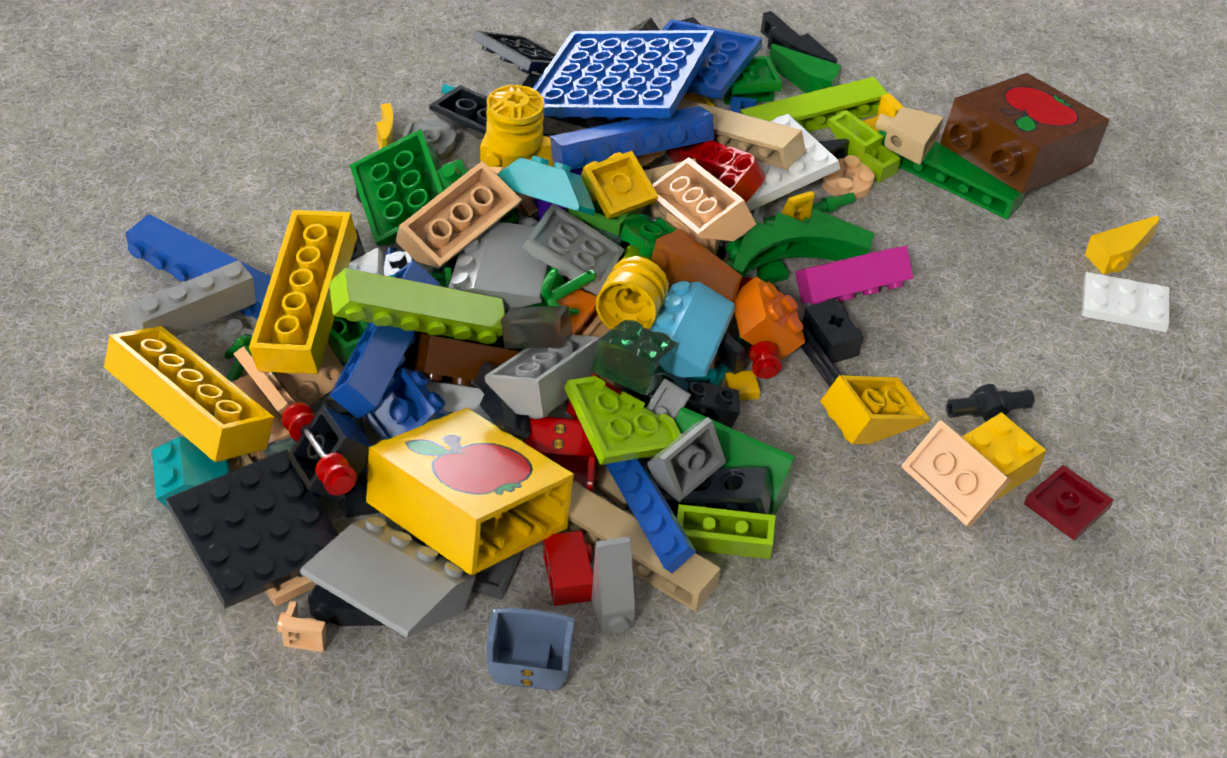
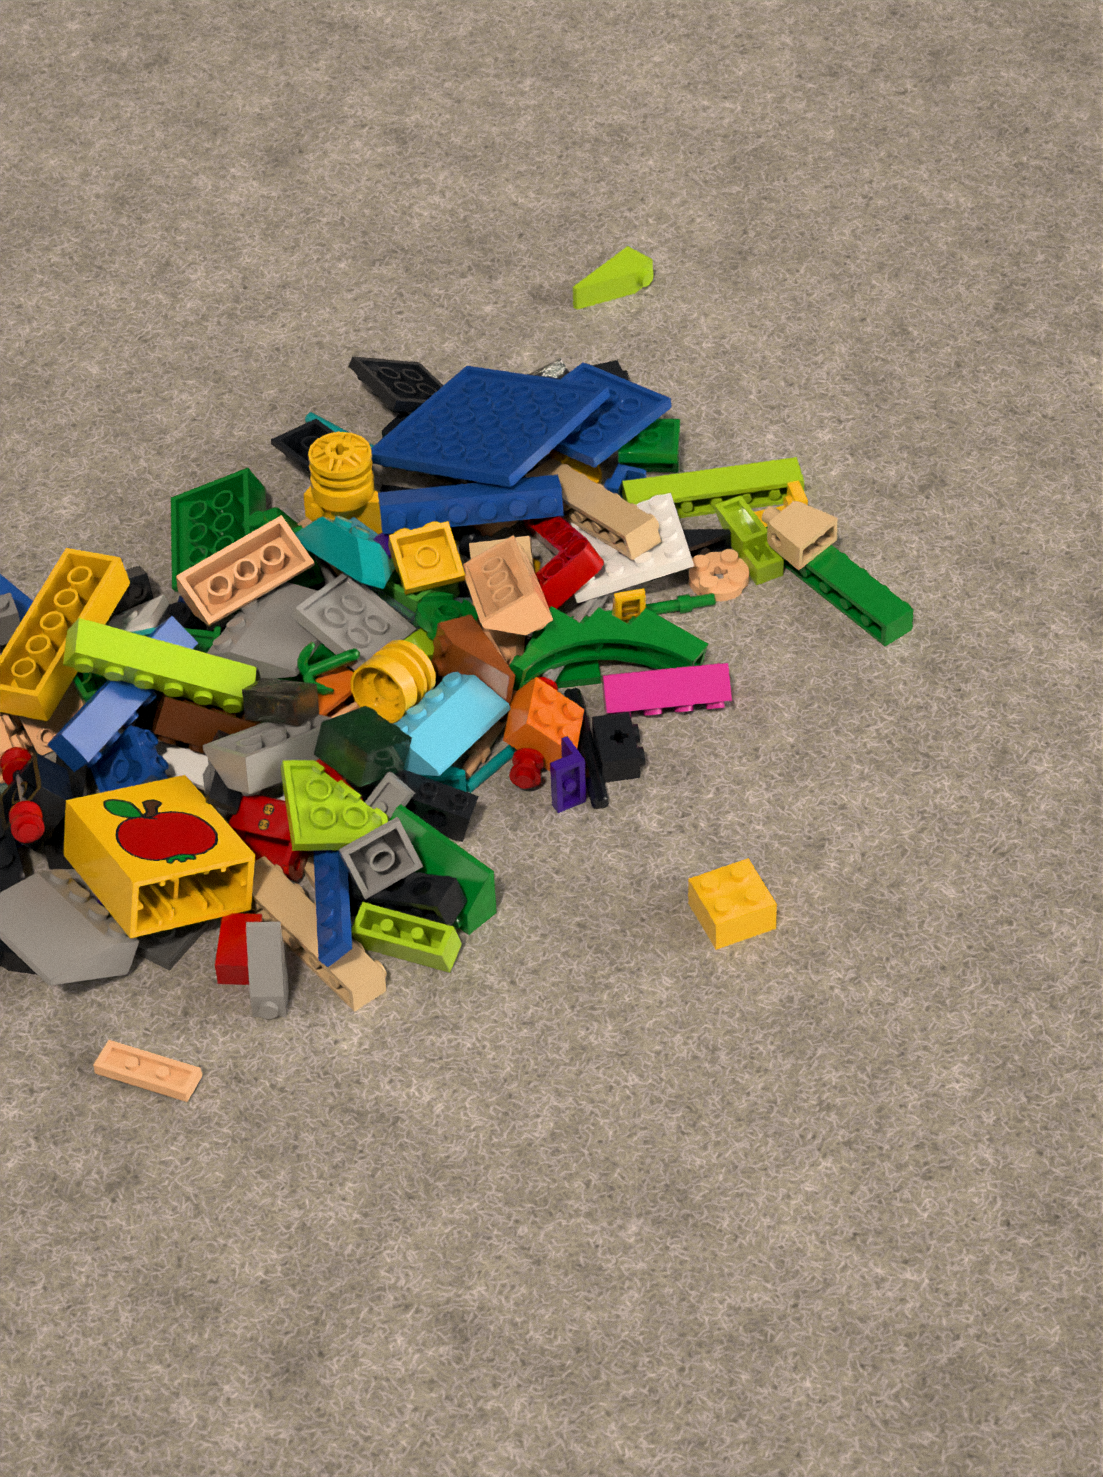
camera: 20 degrees right, 0 degrees up
yellow slope [376,103,394,149] -> none
light grey plate [403,118,456,161] -> none
sand blue piece [487,608,575,691] -> none
black tile [717,332,745,375] -> none
yellow tile [724,371,760,401] -> none
black slope [761,11,838,64] -> none
green slope [770,44,842,93] -> none
yellow slope [820,375,931,444] -> none
light nougat plate [901,420,1011,527] -> none
reddish brown brick [940,73,1110,194] -> none
black pin [946,384,1035,422] -> none
dark red plate [1024,465,1114,541] -> none
white plate [1082,272,1169,332] -> none
yellow slope [1085,215,1160,275] -> none
none -> light nougat plate [93,1040,202,1102]
none -> dark purple panel [550,736,586,813]

